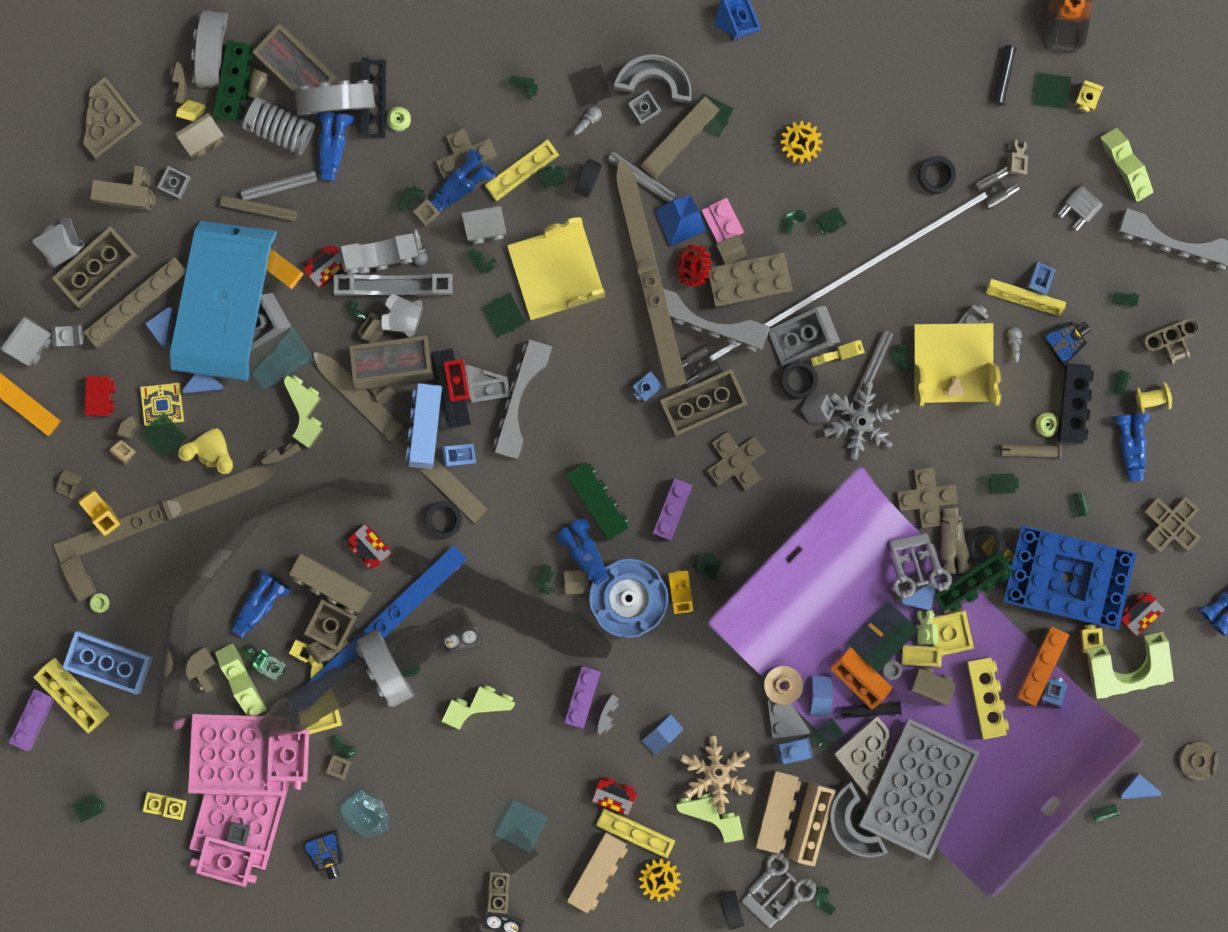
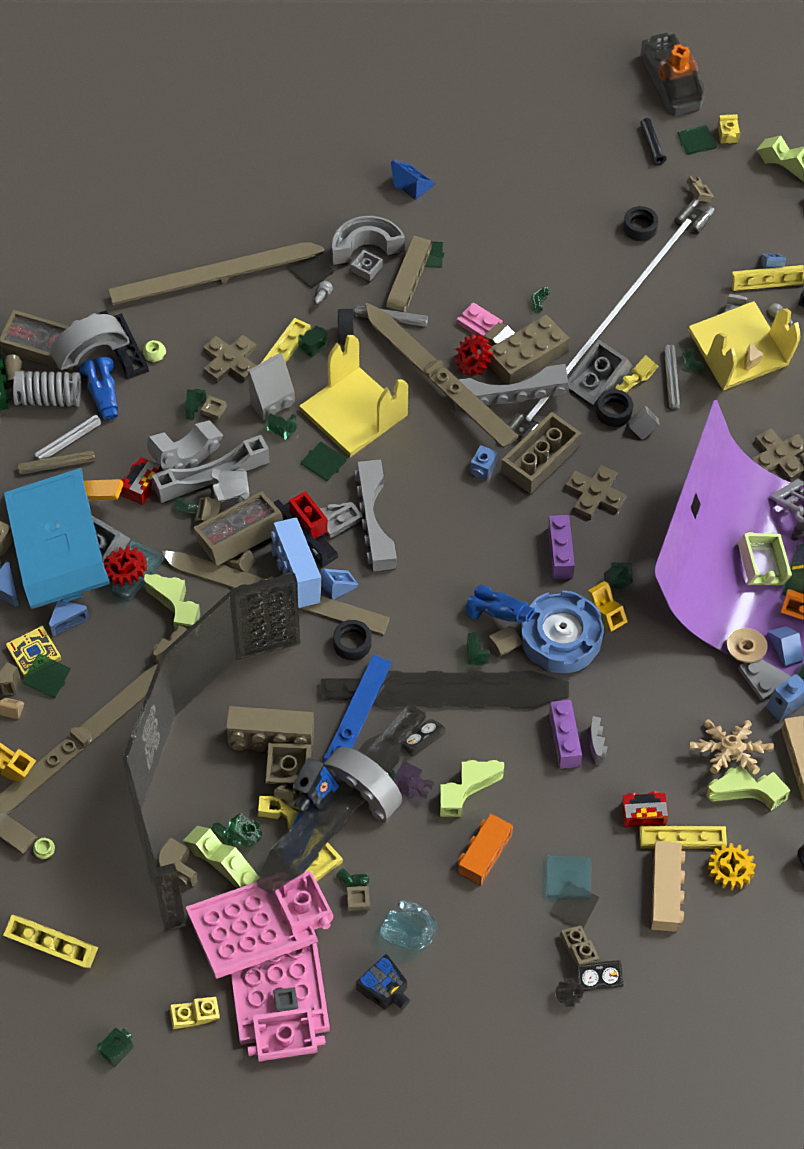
camera: 25 degrees left, 30 degrees down
medium lavender brick [9,688,55,751] -> none
light blue brick [62,631,153,695] -> none
light yellow head [178,428,233,475] -> none
blue piece [231,569,291,638] -> none
brick [348,524,393,569] -> none
light grey bar [412,229,428,267] -> none
blue piece [430,148,496,212] -> none
clear green bracket [510,75,538,100] -> none
dark green brick [566,462,630,541] -> none
medium blue slope [642,714,684,755] -> none
blue slope [655,195,706,246] -> none
yellow gear [780,121,823,164] -> none
clear green brick [815,207,847,235] -> none
light grey piece [823,382,900,460] -> none
light grey piece [1058,185,1103,231] -> none
none -> red gear [103,546,148,587]
none -> dark tan piece [108,242,325,305]
none -> black torso [293,758,341,813]
none -> clear purple brick [394,761,434,799]
none -> orange brick [457,814,513,885]
none -> yellowish green window [736,532,792,585]

